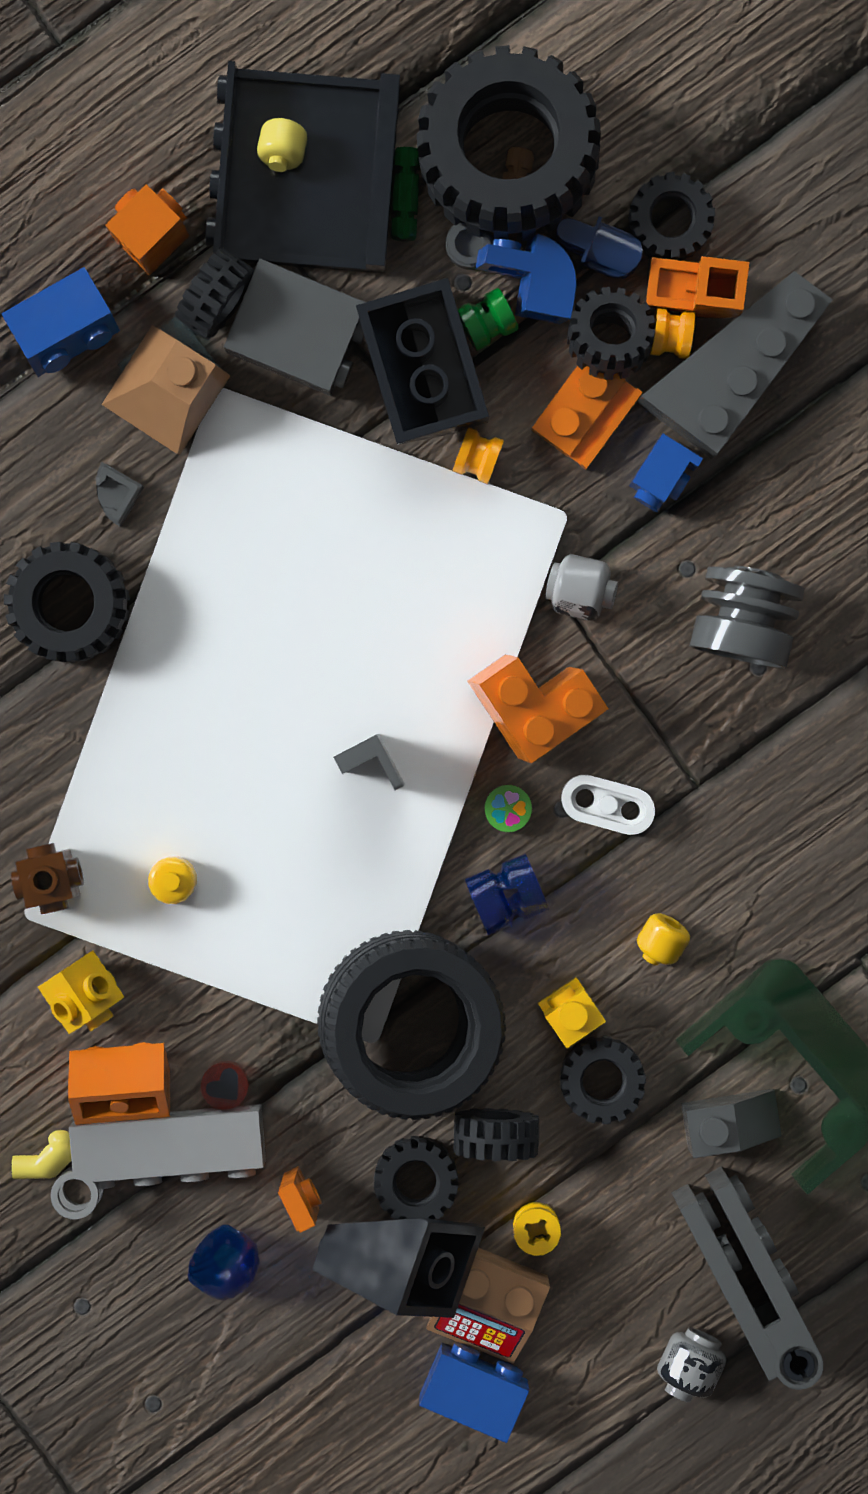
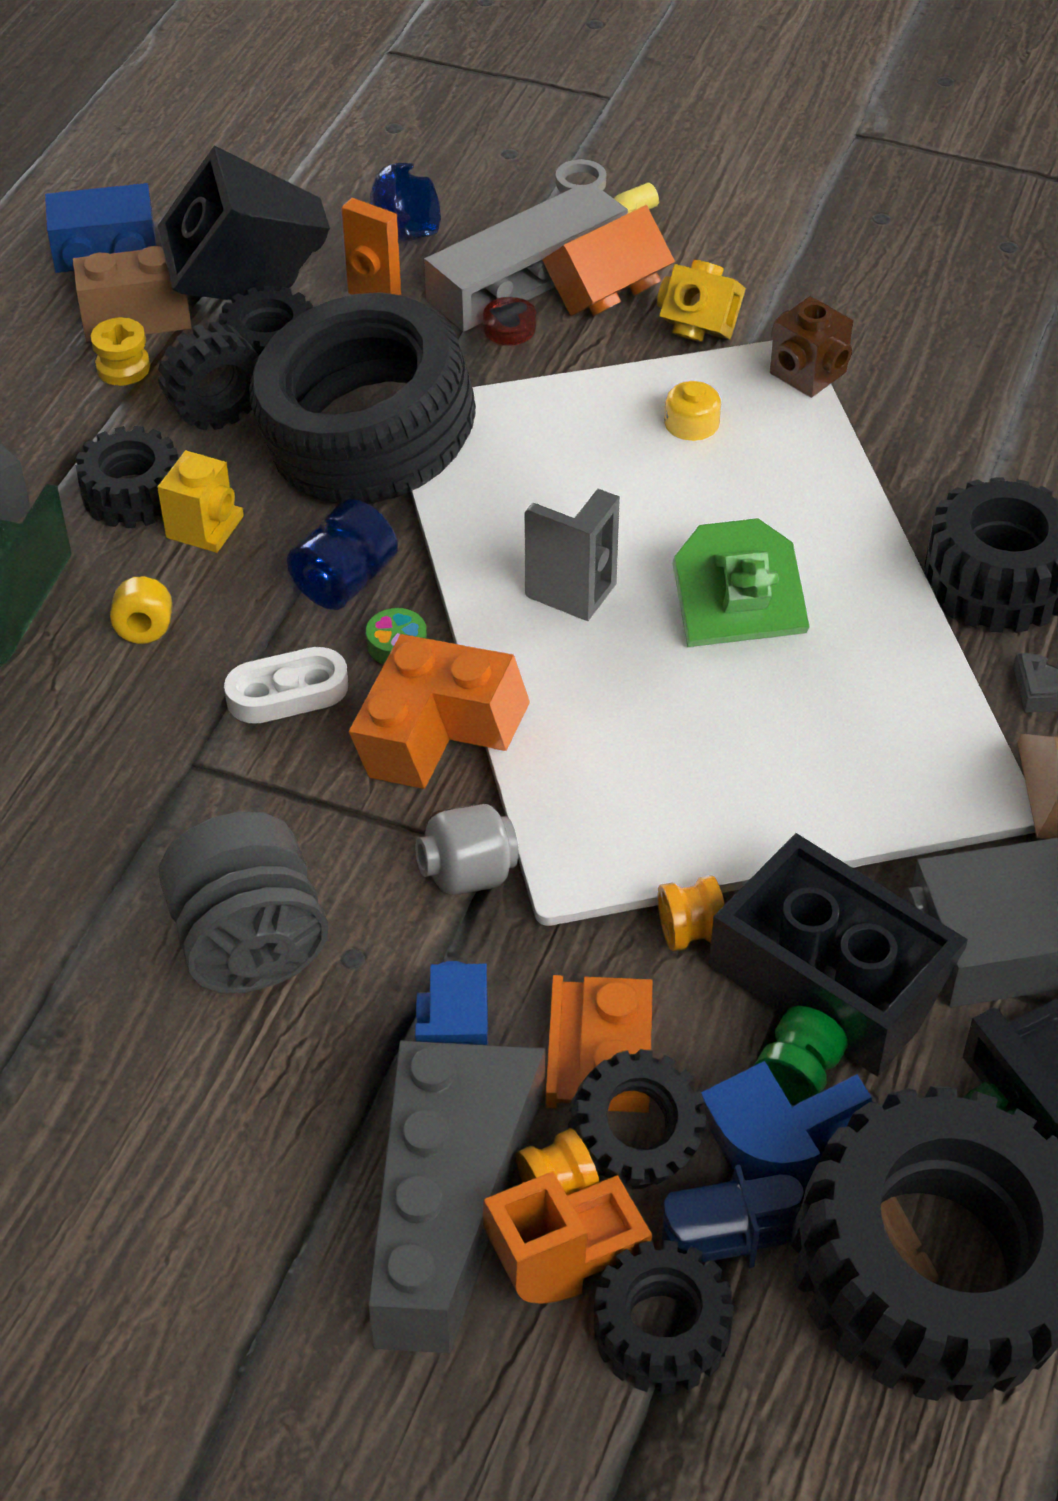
camera: 150 degrees right, 40 degrees down
none -> bright green piece [672,518,810,647]

